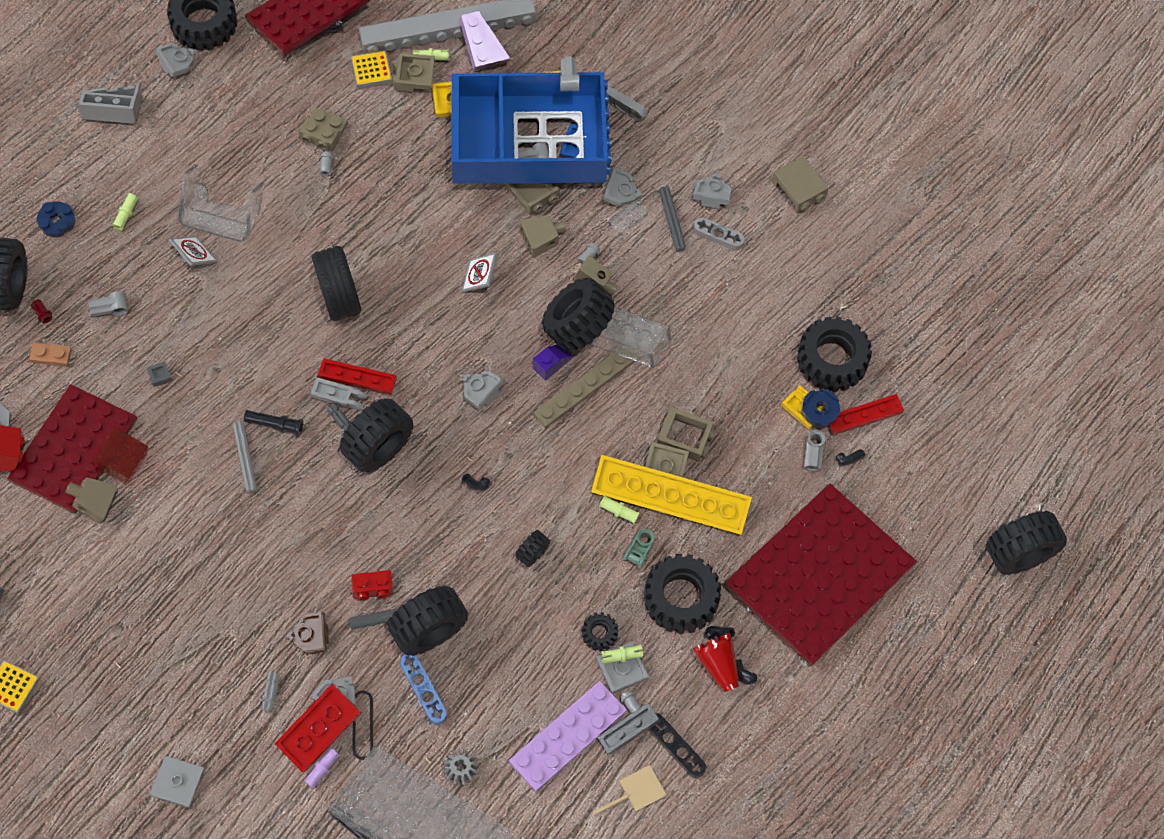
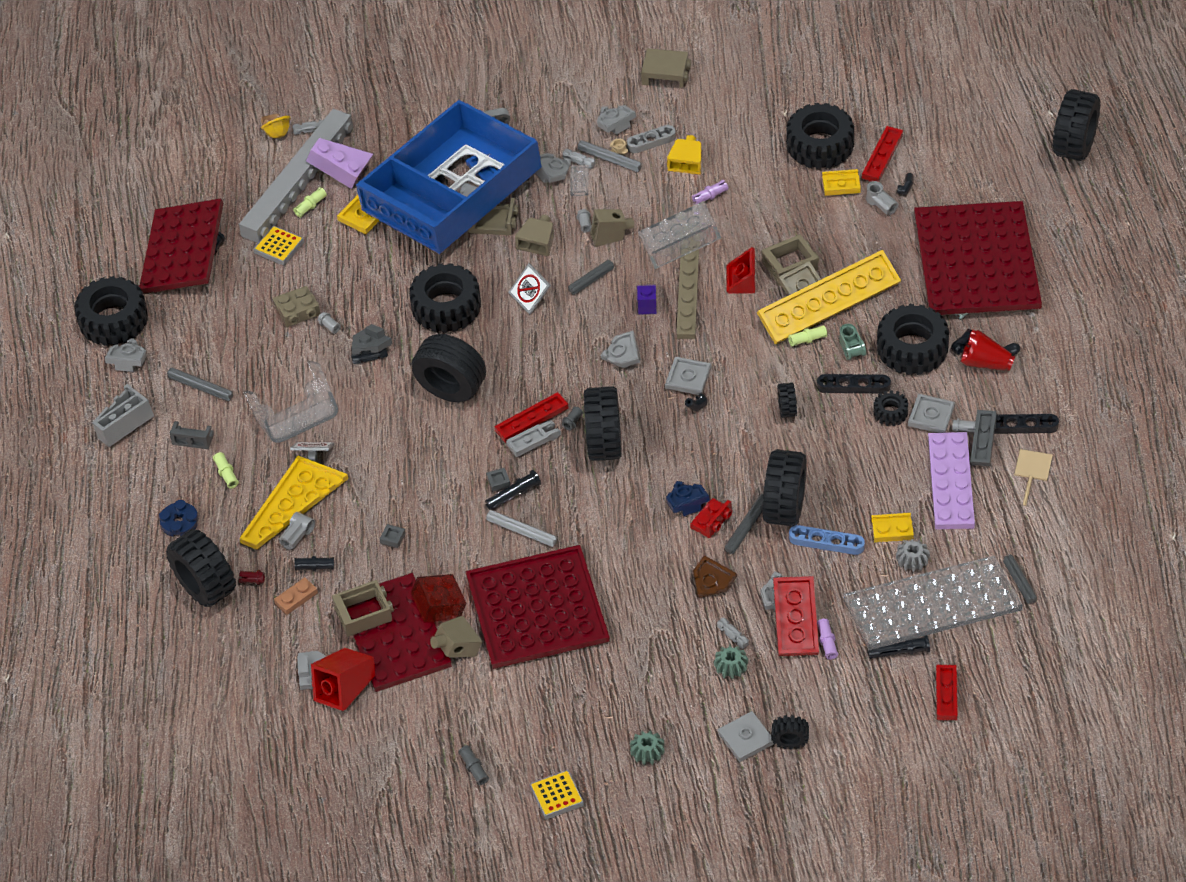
camera: 40 degrees left, 15 degrees down
dark grey axle [327,403,350,431] -> none
black piece [352,690,373,760] -> none
dark tan plate [392,53,435,92] -> none
black tyre [542,278,615,351] -> none
light grey piece [560,56,579,91] -> none
yellowish green pin [601,645,643,664] -> none
dark blue plate [801,389,840,428] -> none
none -> dark grey axle [167,367,233,401]
none -> dark grey hinge [169,421,214,450]
none -> yellow wing [239,456,349,549]
none -> black pin [294,556,334,572]
none -> dark tan window [332,580,394,637]
none -> black axle [351,348,388,364]
none -> dark grey plate [352,324,392,355]
none -> black tyre [409,263,481,333]
none -> dark red plate [465,545,610,669]
none -> dark grey plate [486,468,511,492]
none -> light grey axle [562,149,595,169]
none -> dark grey axle [568,260,614,295]
none -> tan plate [610,139,628,155]
none -> sand green gear [630,730,665,765]
none -> light grey plate [665,357,712,395]
none -> dark blue plate [666,481,710,516]
none -> yellow torso [667,135,702,175]
none -> lavender pin [692,180,728,206]
none -> sand green gear [714,645,748,680]
none -> red slope [727,247,755,294]
none -> black tyre [771,715,809,749]
none -> black beam [817,374,891,394]
none -> yellow plate [871,513,914,543]

